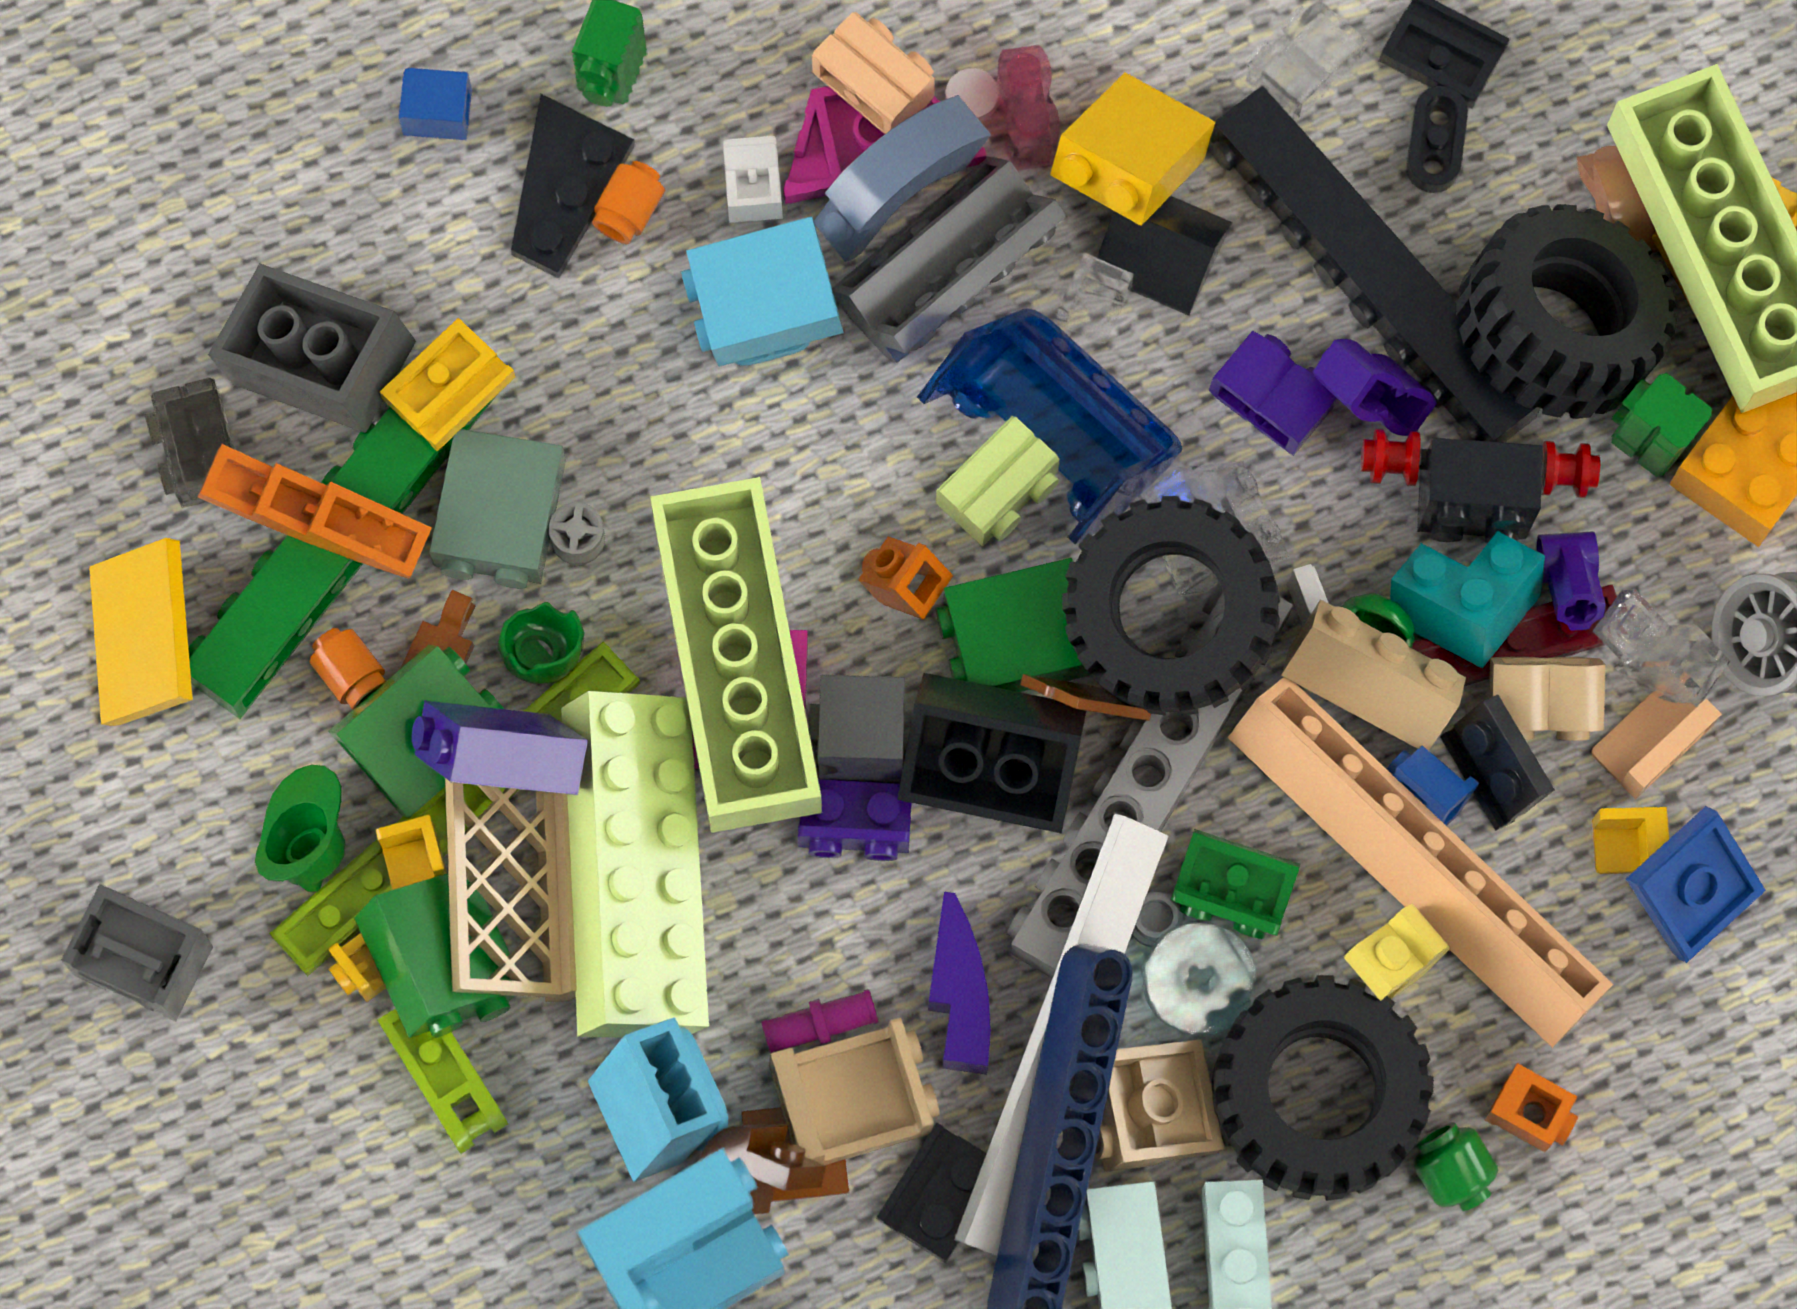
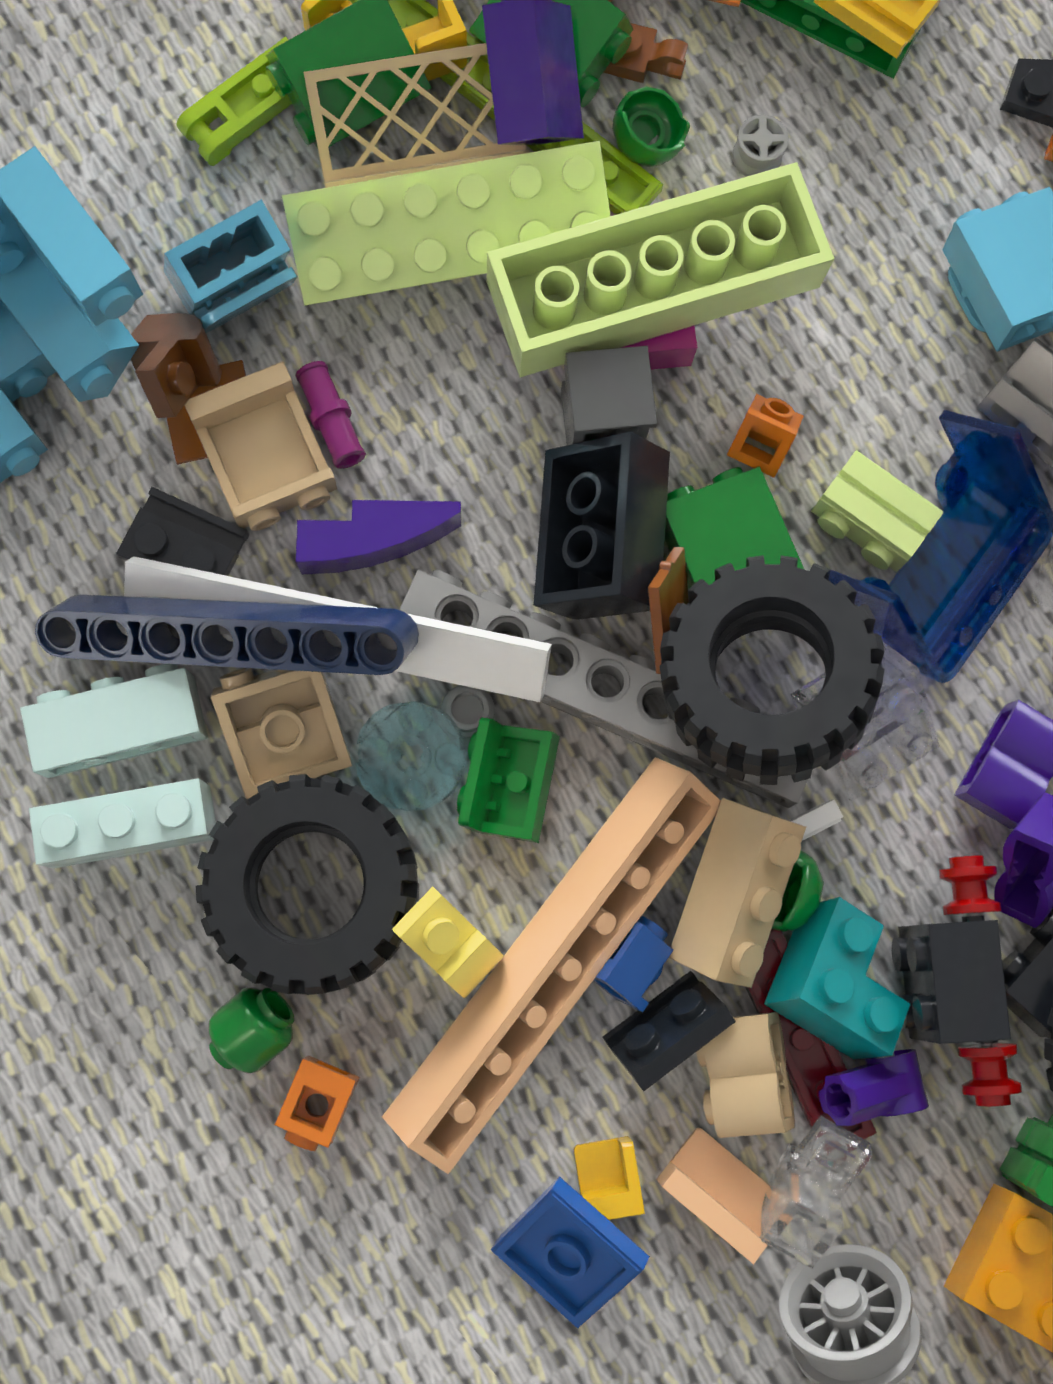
camera: 75 degrees right, 5 degrees up
sand green brick [429,429,566,589] -> none
dark purple bracket [797,779,912,861] -> none

